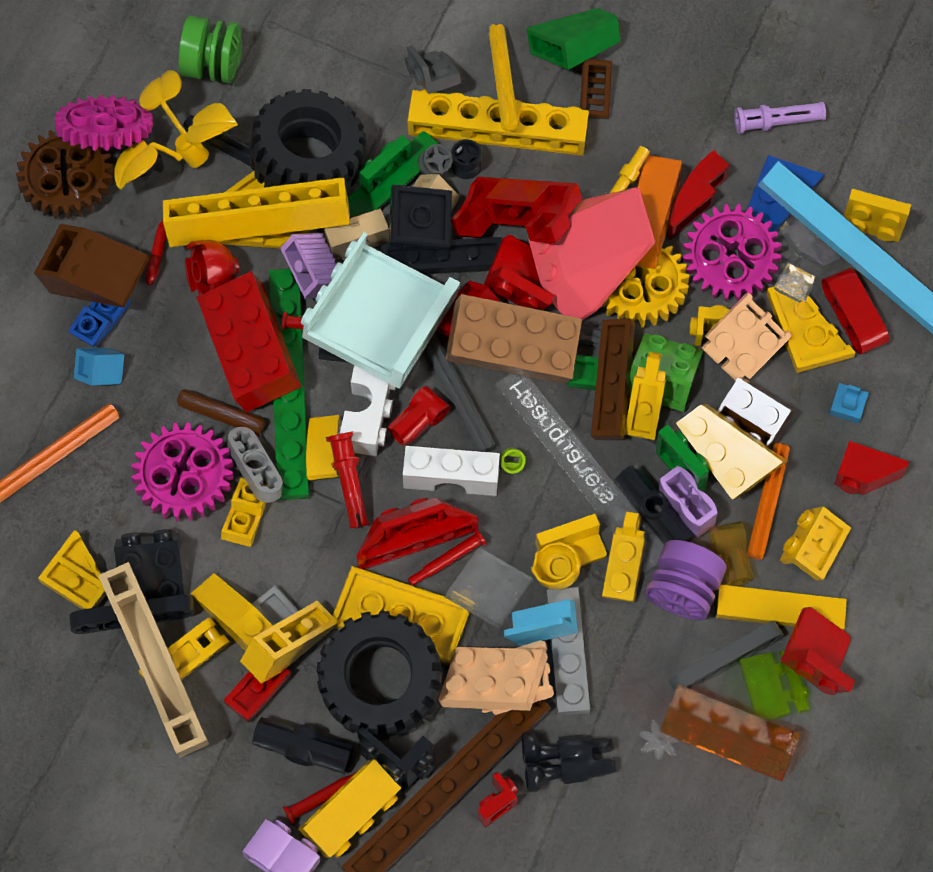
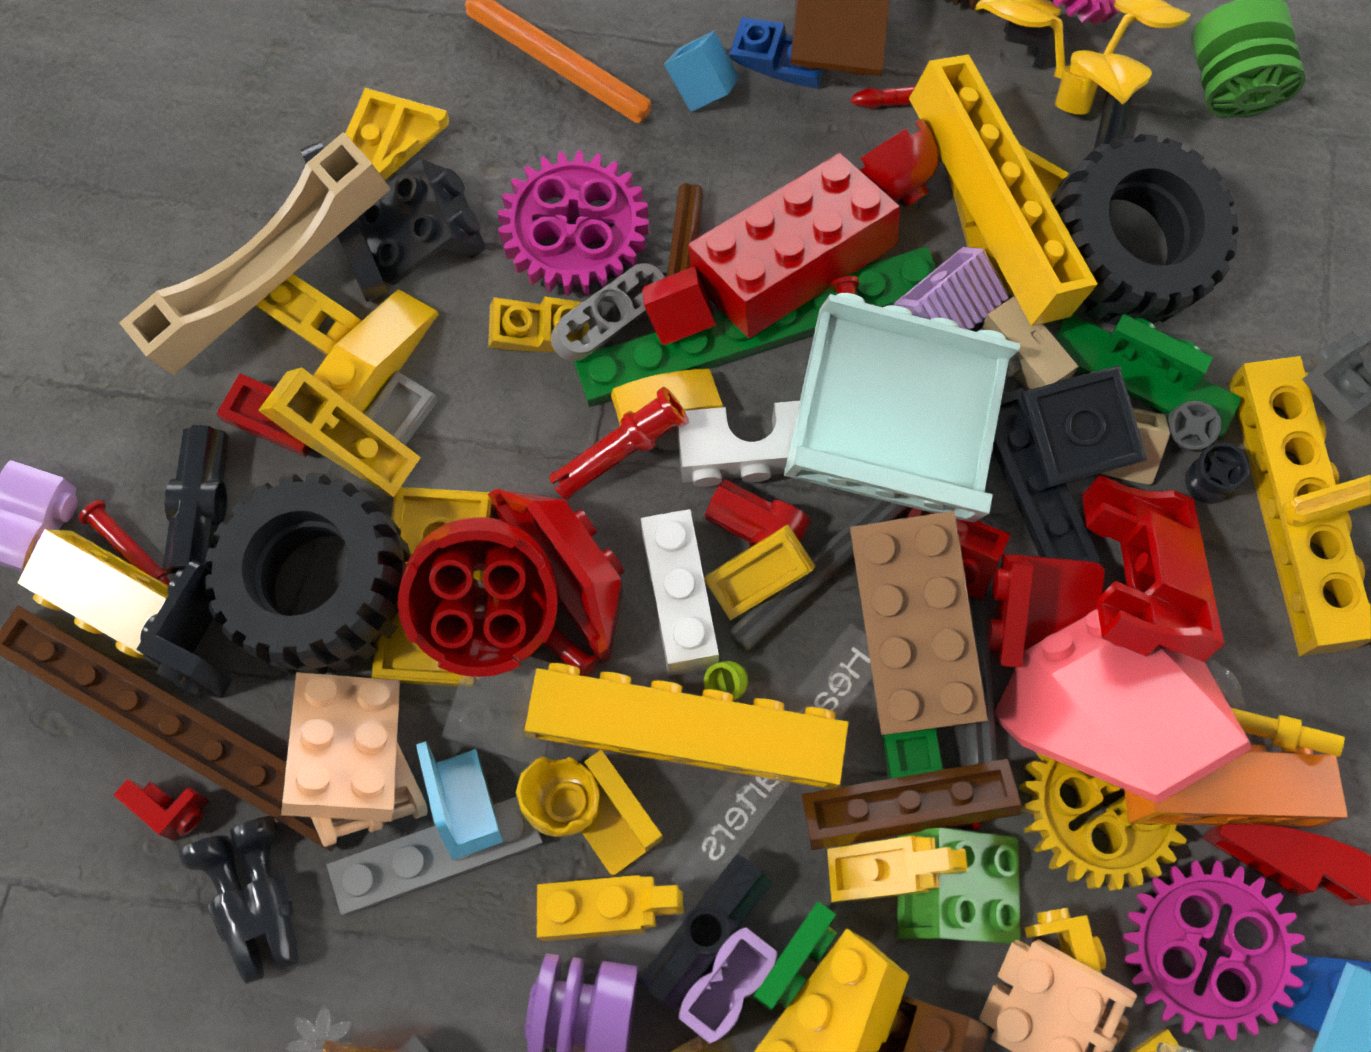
camera: 75 degrees right, 5 degrees up
none -> red cylinder [398,517,557,677]
none -> yellow brick [524,663,848,789]
none -> red panel [642,266,716,345]
none -> yellow tile [704,524,815,620]

